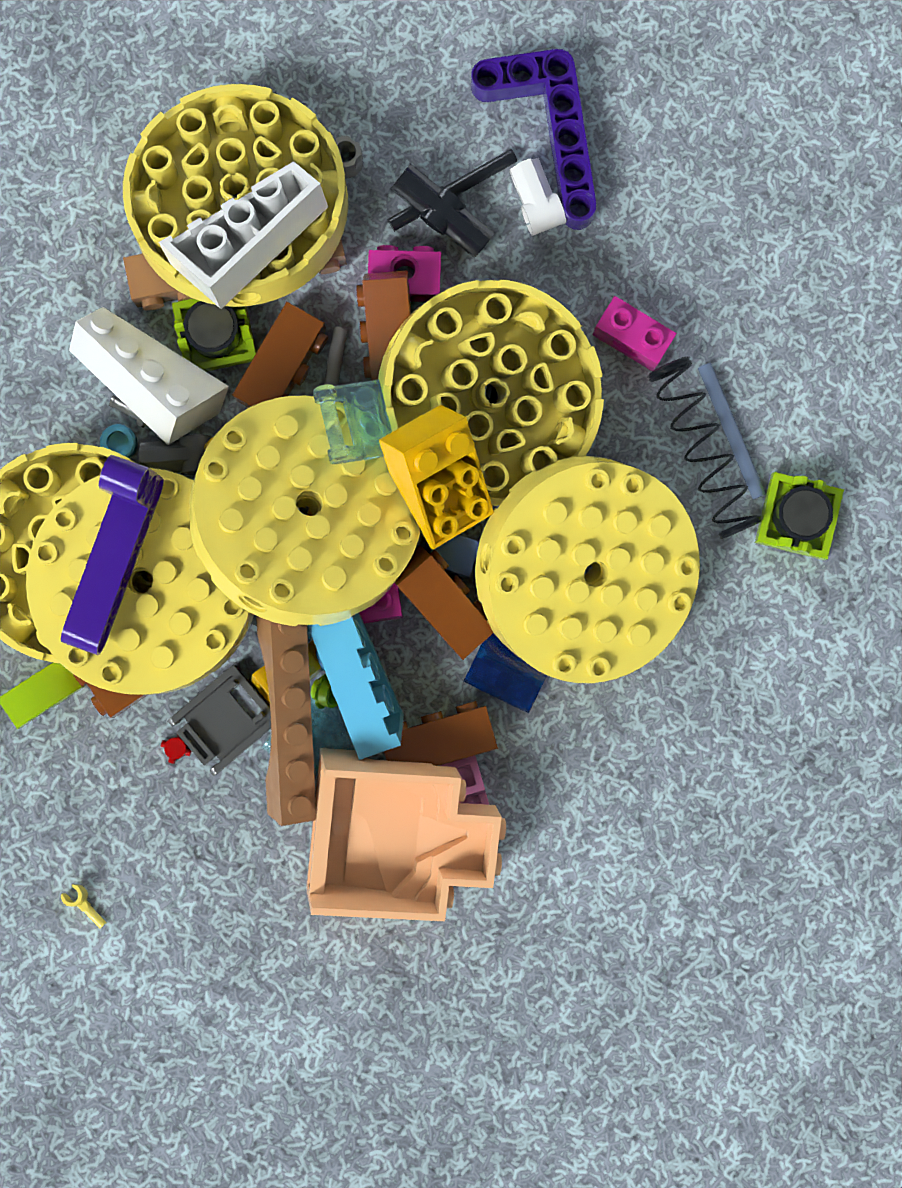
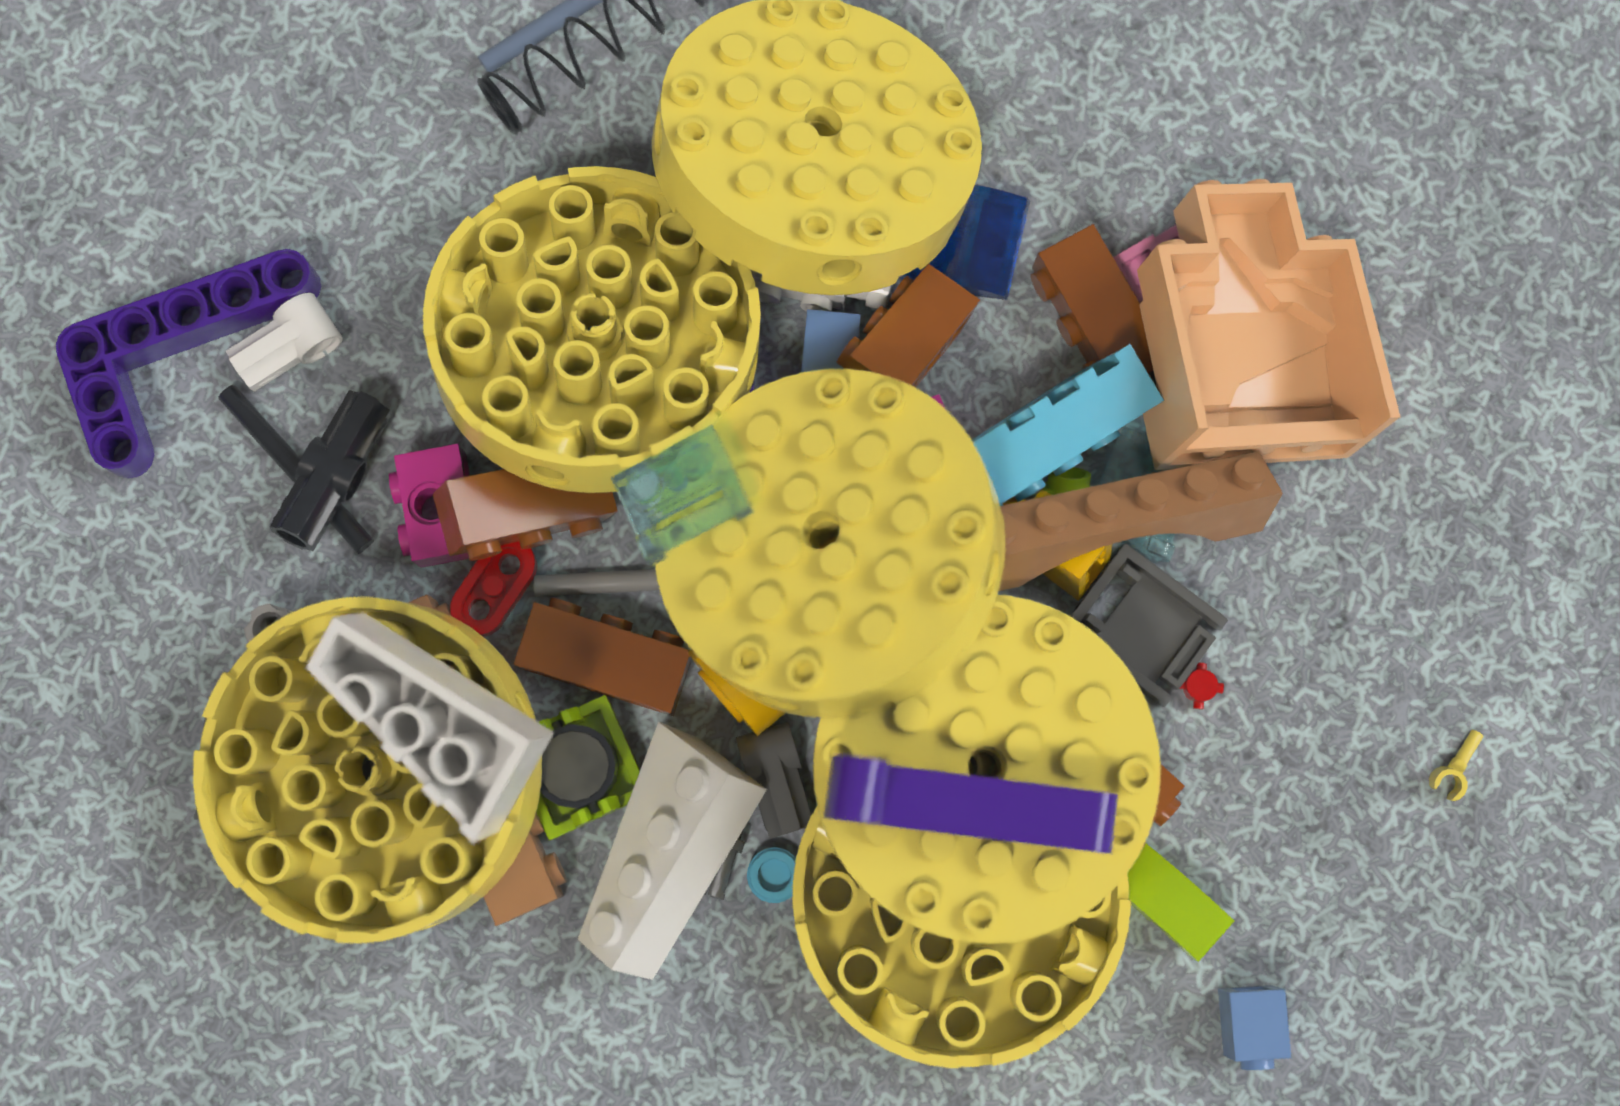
camera: 105 degrees left, 5 degrees down
yellow slope [379,405,494,550] -> none
dark pink brick [592,296,677,371] -> none
none -> red plate [450,541,537,637]

